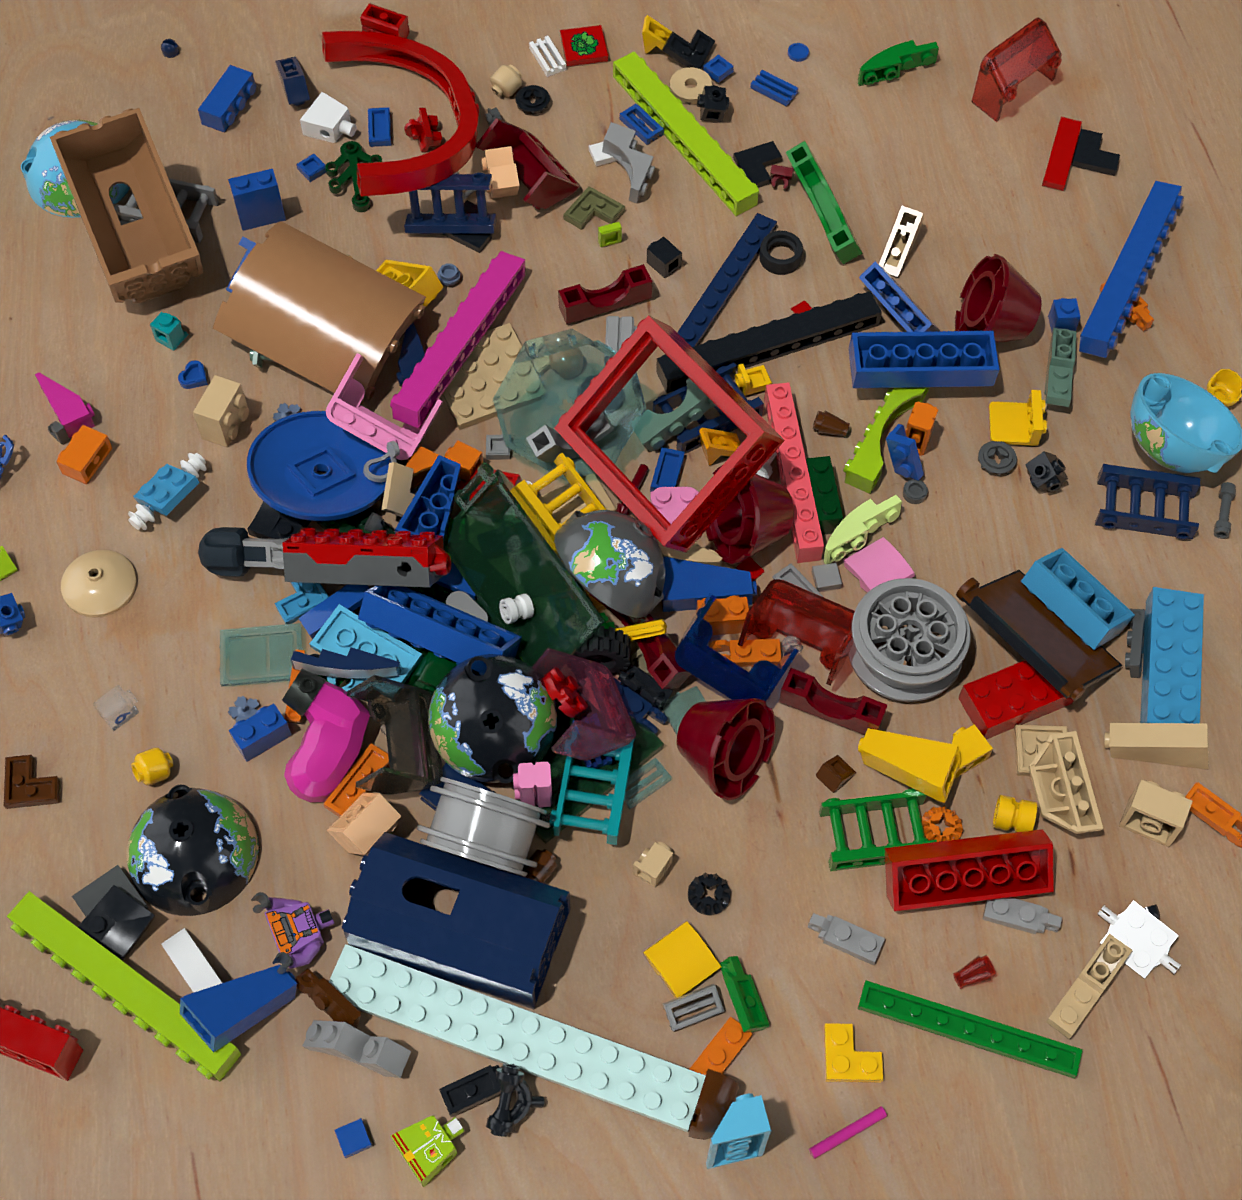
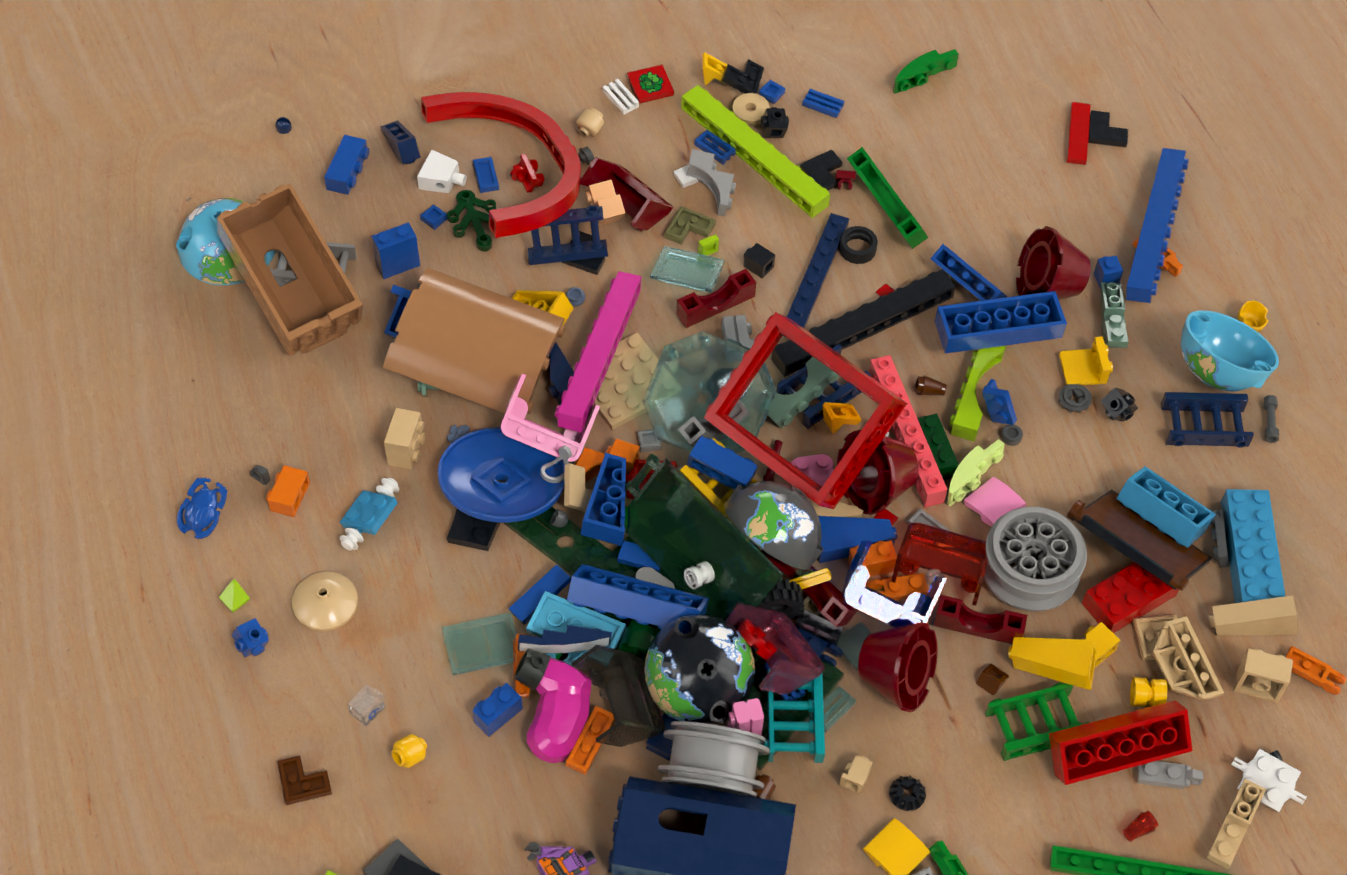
camera: 10 degrees left, 5 degrees down
dark pink slope [35,372,95,438] -> none
black piece [127,784,260,916] -> none
teal brick [150,312,188,351] -> none
blue tile [178,360,208,389] -> none
piece [198,527,451,587] -> none
sand blue plant [228,696,260,723] -> none
dark azure tile [275,582,328,626] -> none
light nougat brick [327,793,401,855] -> none
red brick [360,4,410,38] -> none
black gear [516,85,550,115] -> none
blue tile [650,447,685,492] -> none
yellow bracket [735,364,772,396] -> none
blue piece [788,43,809,62] -> none
light grey hinge [808,913,885,965] -> none
light grey tile [811,563,842,592] -> none
slope [879,206,924,278] -> none
orange brick [905,401,938,456] -> none
orange gear [921,806,963,842] -> none
clear red windscreen [972,17,1062,122] -> none
none -> clear light blue piece [650,246,725,293]
none -> blue brick [687,436,758,490]

